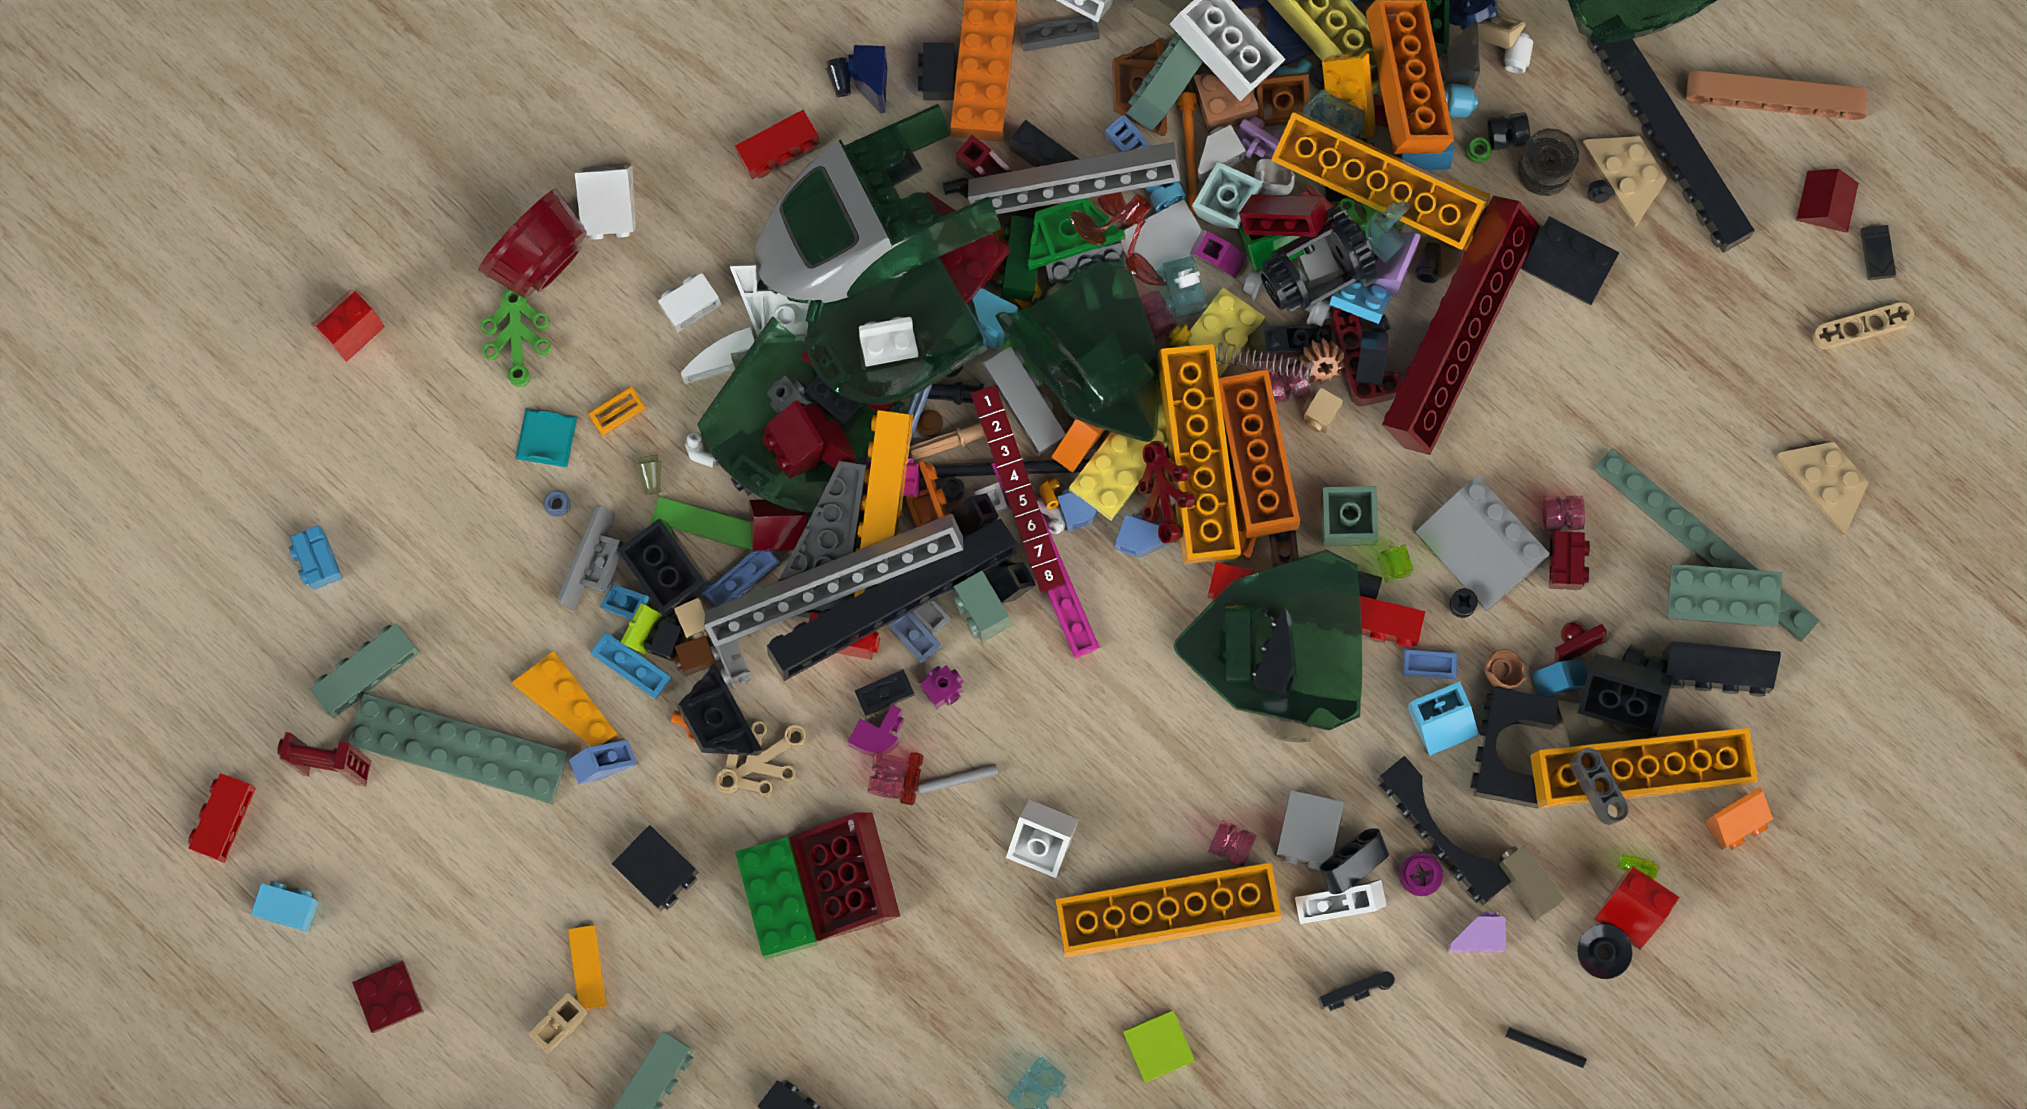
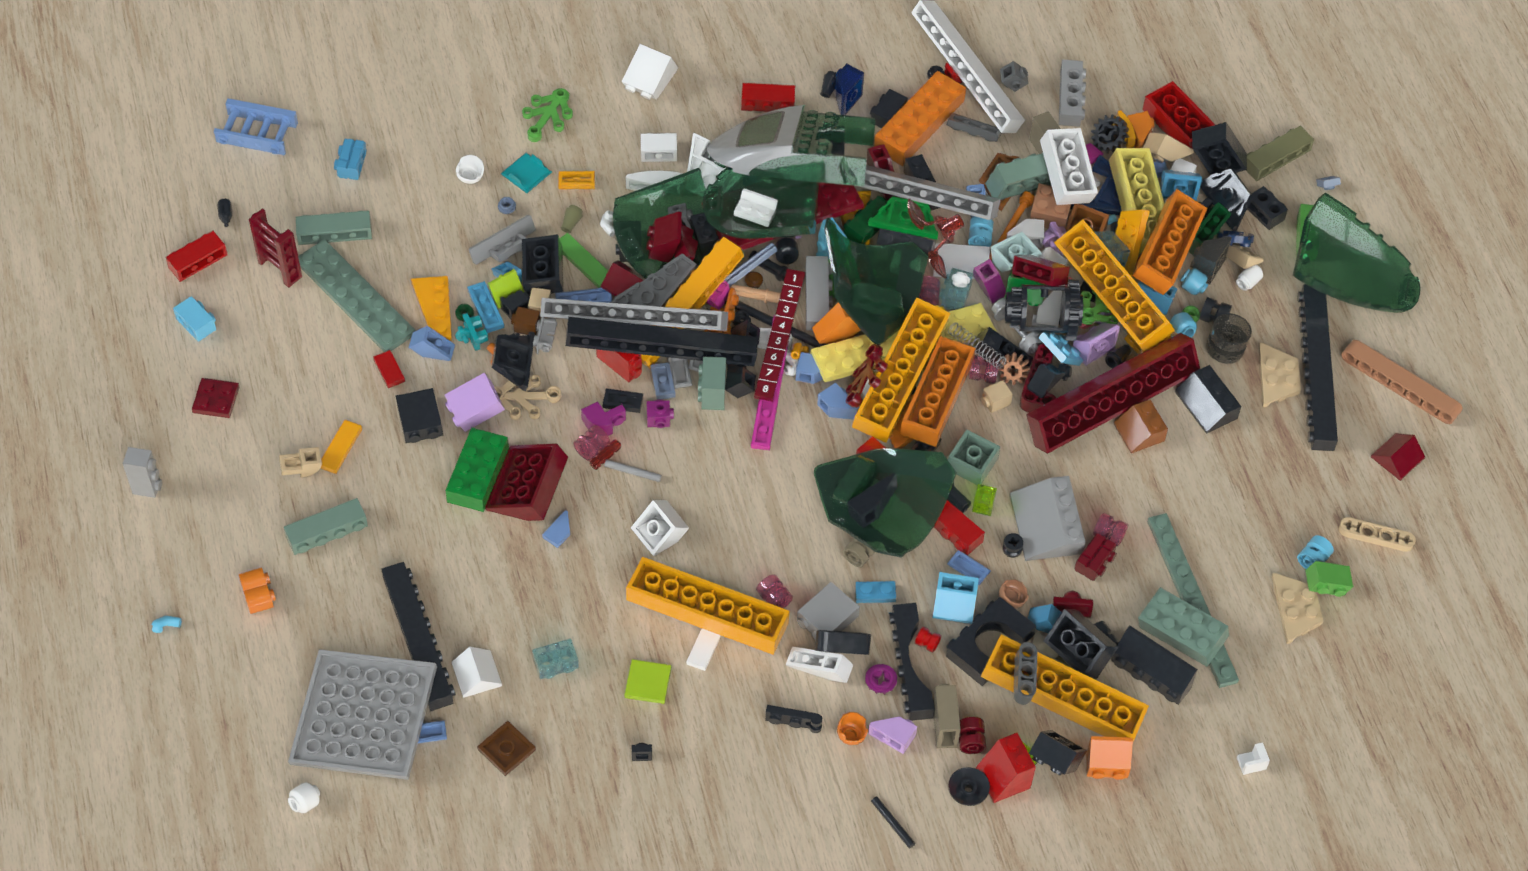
camera: 25 degrees right, 20 degrees down
red slope [311,290,385,362] -> none
dark red piece [478,188,587,299] -> none
clear light blue brick [1366,200,1410,263] -> none
black plate [1587,180,1613,203] -> none
pearl dark grey tile [1860,225,1896,280] -> none
none -> medium blue fence [214,98,298,155]
none -> black piece [217,198,232,227]
none -> red tile [373,350,405,388]
none -> lavender brick [445,372,505,432]
none -> dark green plate [455,304,474,322]
none -> teal hips [455,313,489,351]
none -> white hair [456,155,484,184]
none -> medium blue tile [542,510,570,548]
none -> white tile [687,629,721,671]
none -> orange hair [837,712,868,745]
none -> dark azure plate [855,581,896,603]
none -> red wheel [915,626,942,653]
none -> dark red wheel [959,717,986,754]
none -> black brick [1029,730,1087,776]
none -> dark orange slope [1114,399,1168,453]
none -> medium azure head [1170,312,1197,337]
none -> white panel [1237,743,1270,775]
none -> medium azure wheel [1297,535,1334,569]
none -> bright green brick [1305,561,1353,597]

